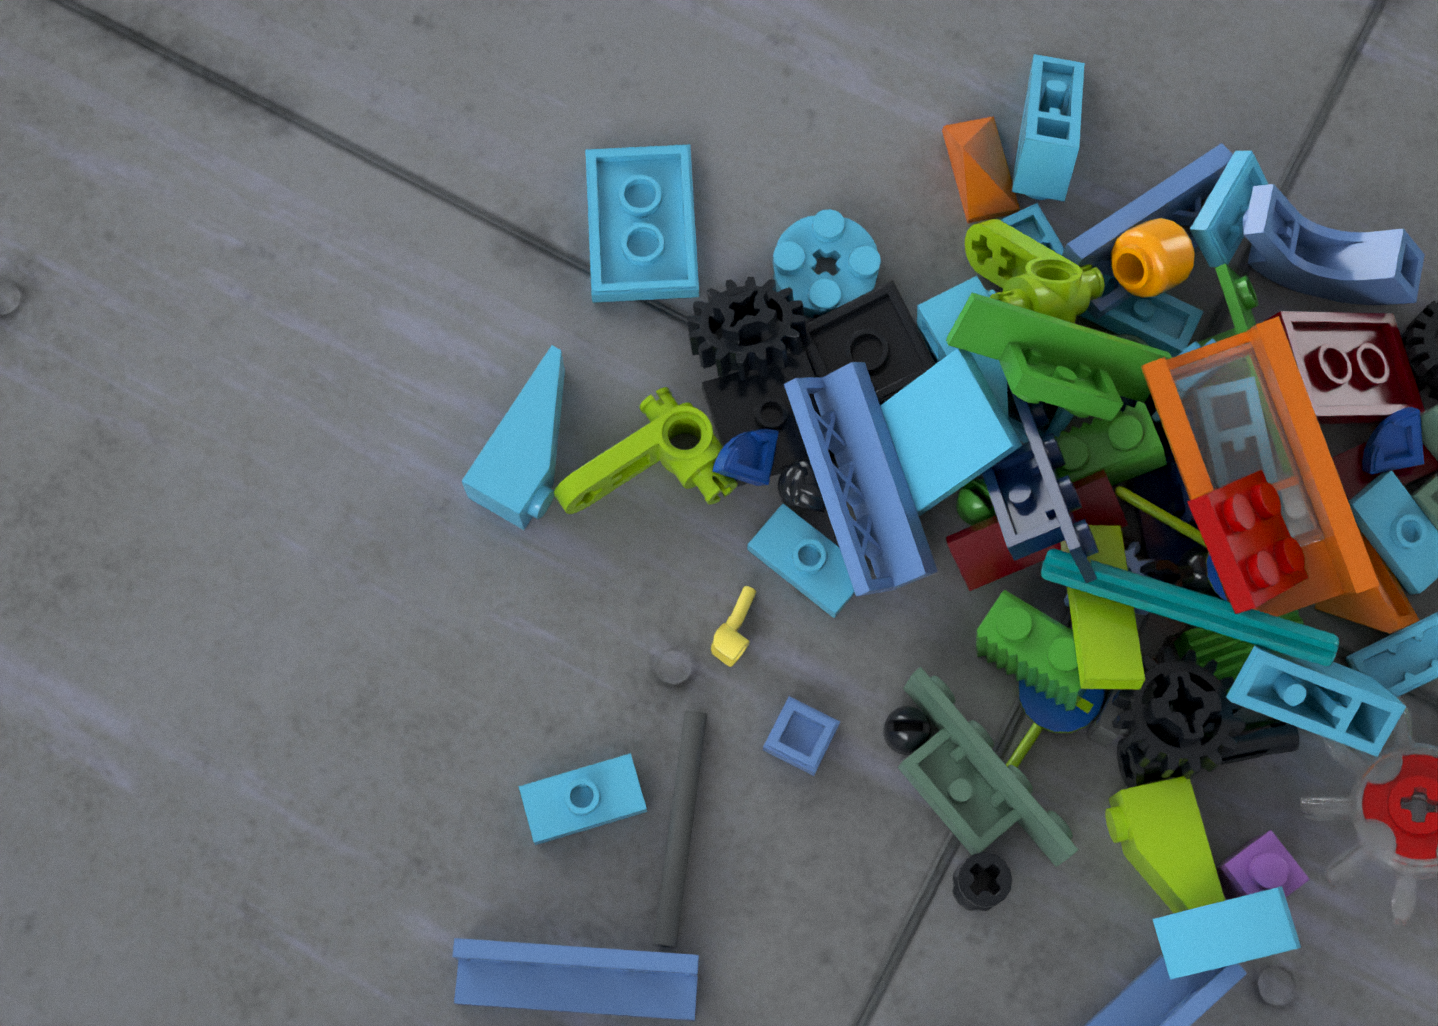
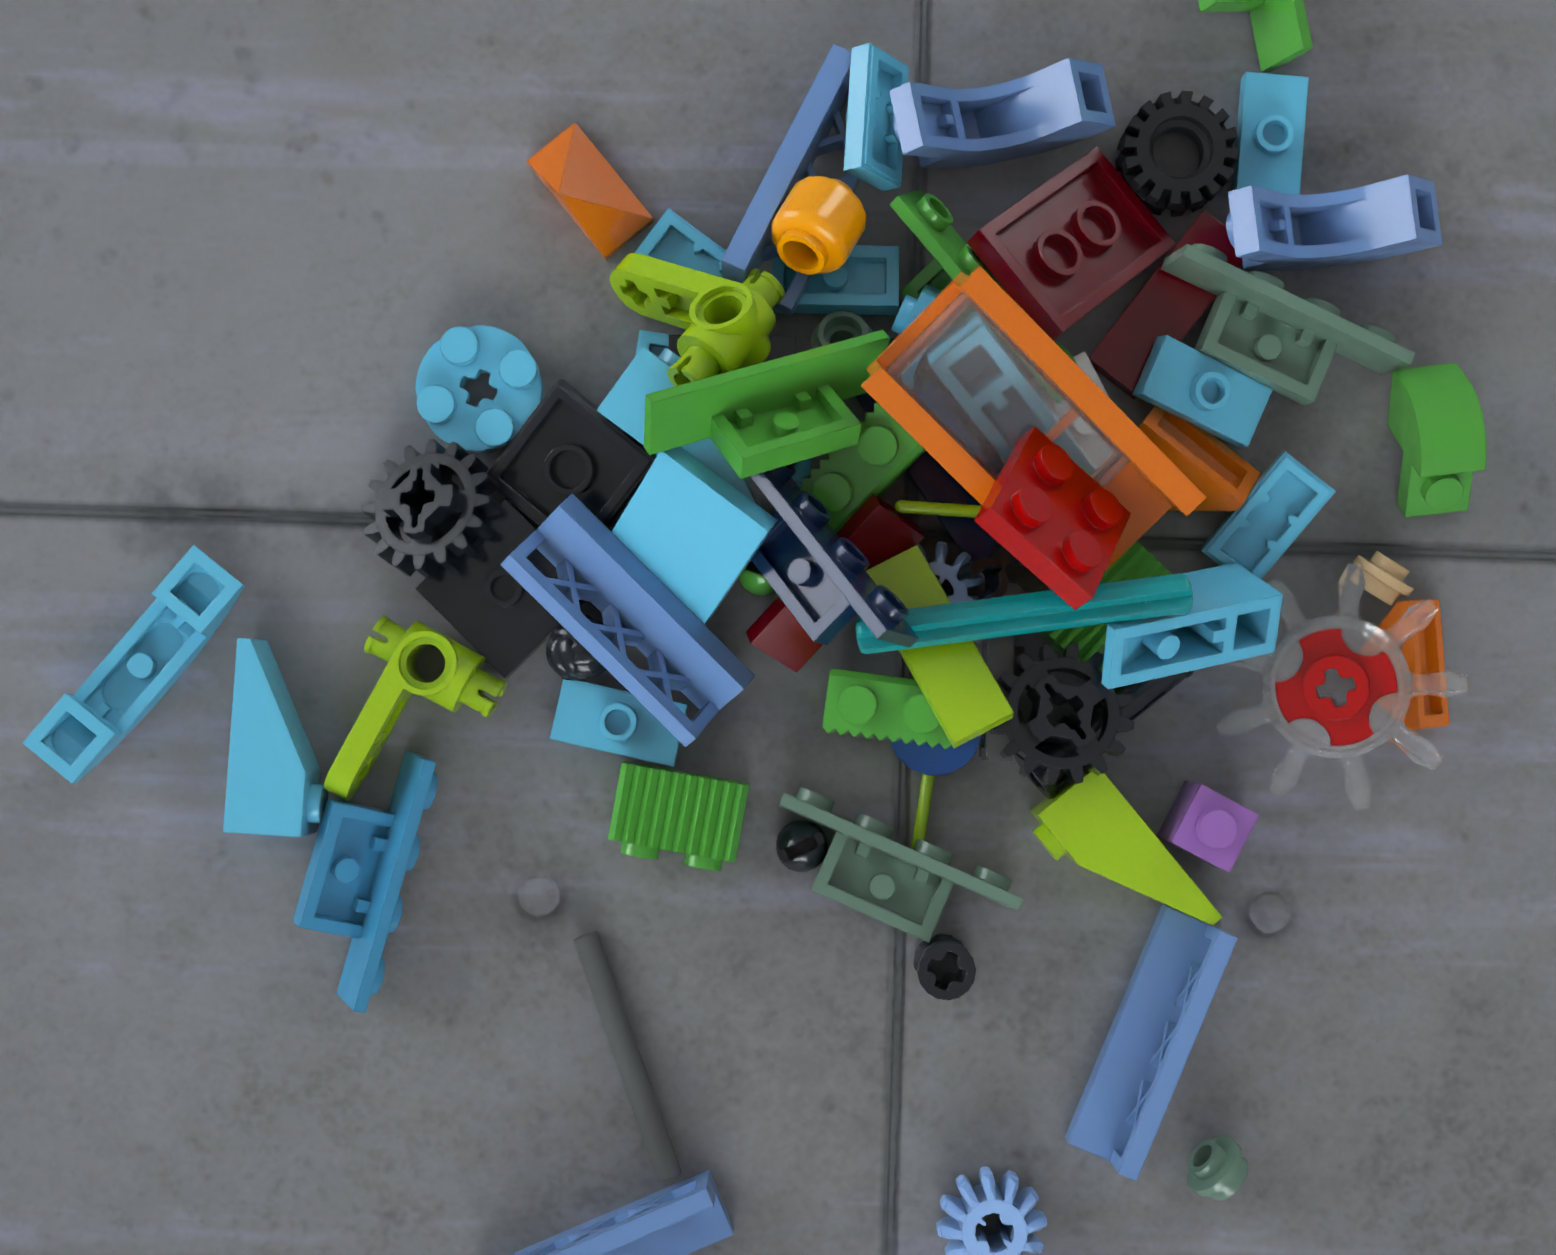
camera: 20 degrees left, 15 degrees up
medium azure plate [518,753,647,845] -> none
medium azure tile [585,144,699,303] -> none
light yellow hand [711,586,756,667] -> none
blue tile [712,429,779,486] -> none
medium blue tile [763,696,840,776] -> none
medium azure slope [1012,54,1085,202] -> none
medium azure slope [1152,886,1301,980] -> none
blue tile [1362,407,1424,474] -> none
none -> medium azure slope [22,545,245,784]
none -> dark azure bracket [293,750,438,1013]
none -> bright green brick [608,761,750,871]

